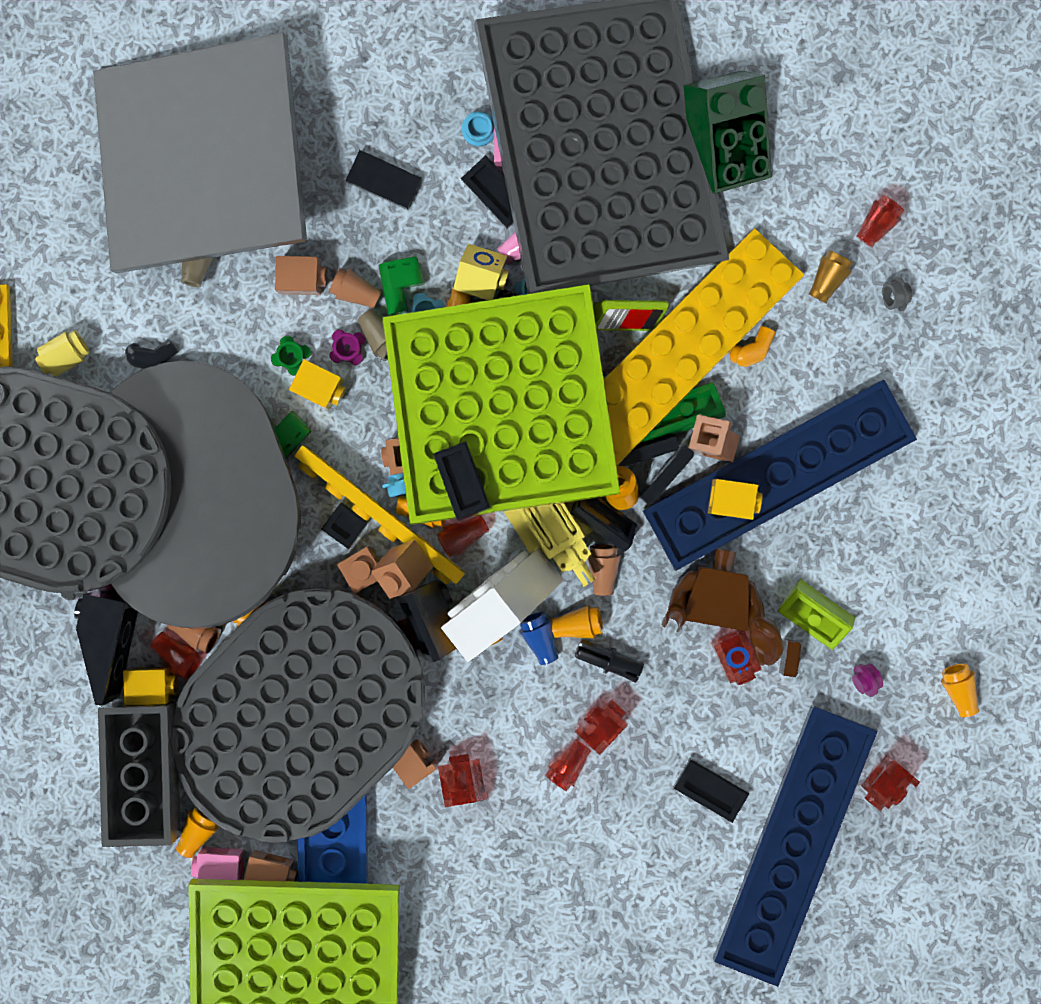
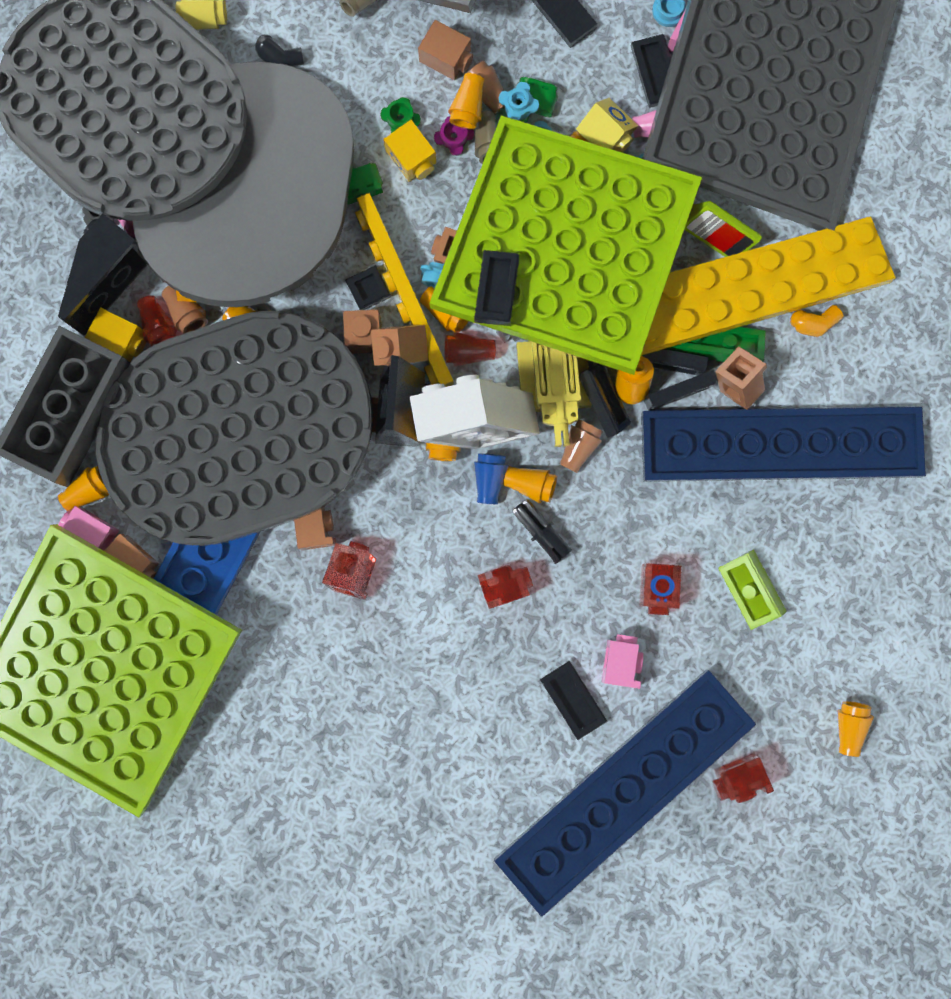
camera: 25 degrees right, 5 degrees down
clear red cone [544,739,592,792] -> none
reddish brown torso [661,549,784,666] -> none
dark green slope [683,71,772,194] -> none
yellow brick [708,479,762,520] -> none
reddish brown tile [779,639,802,677] -> none
pearl gold cone [809,250,853,304] -> none
magenta plate [852,663,883,697] -> none
none -> light orange cone [448,73,484,129]
none -> medium azure plate [499,82,539,121]
none -> bright pink brick [601,634,643,689]

